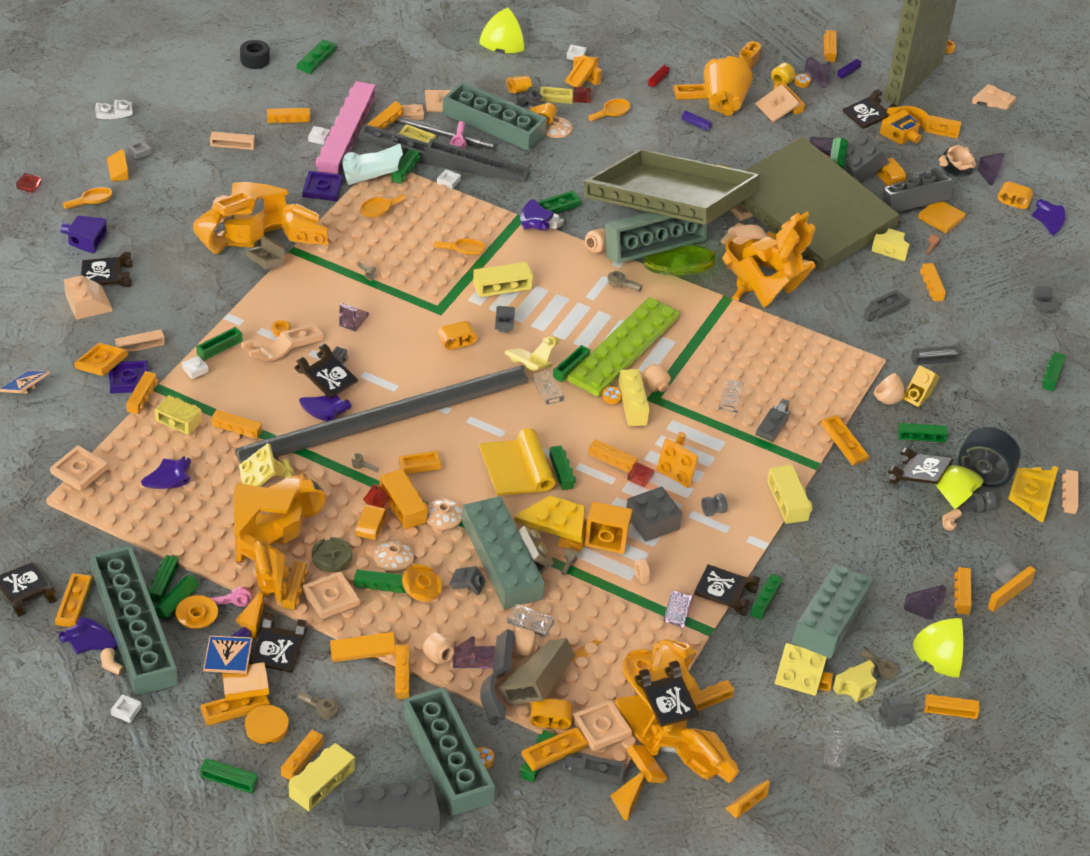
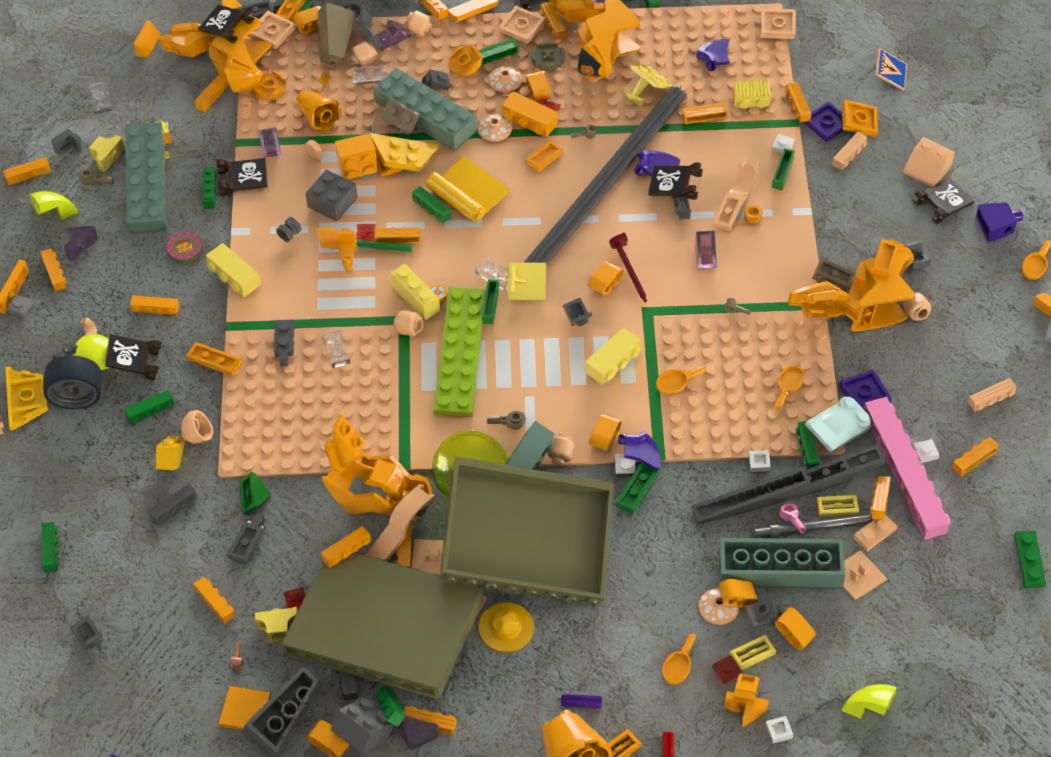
camera: 155 degrees right, 10 degrees up
none -> light orange piece [130,295,180,315]
none -> olive tile [166,231,203,264]
none -> green slope [239,472,272,515]
none -> clear red plate [283,587,306,609]
none -> light orange cone [296,90,341,132]
none -> light orange piece [321,526,371,568]
none -> green bar [357,240,413,252]
none -> light orange beam [589,414,622,451]
none -> dark red piece [609,232,647,302]
none -> dark grey bracket [904,241,931,270]

